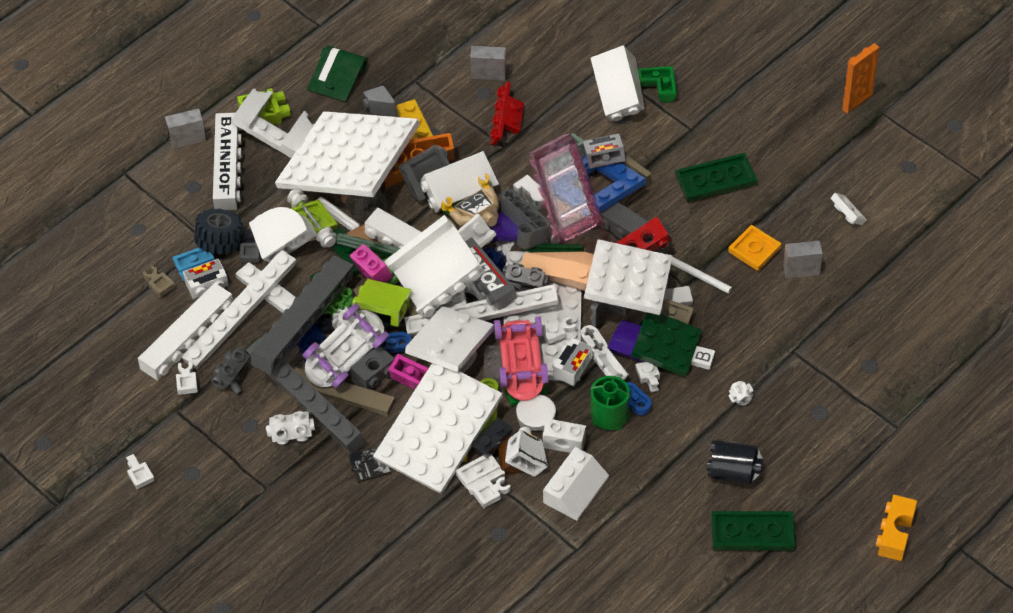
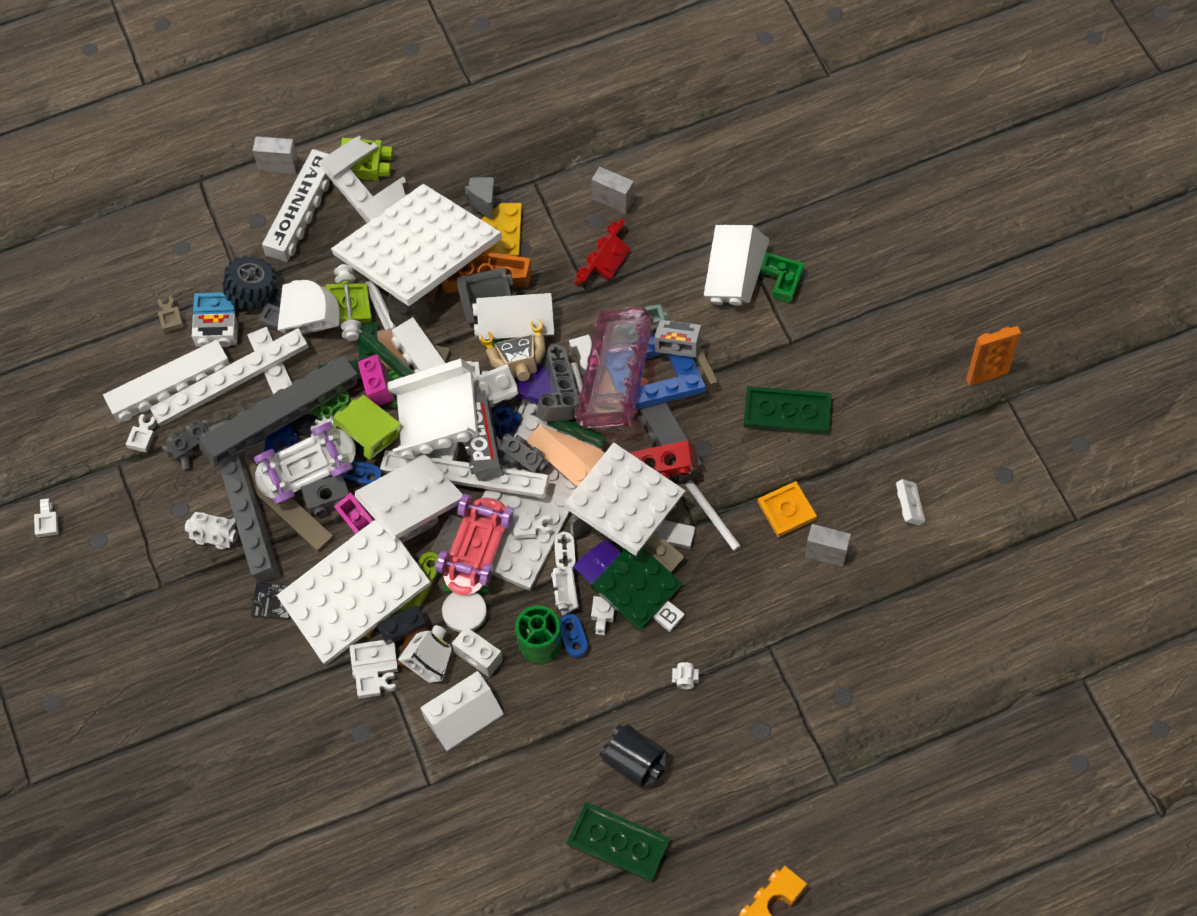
camera: 25 degrees right, 10 degrees up
dark green door [307,45,368,103] -> none
brick [552,338,593,386] -> none

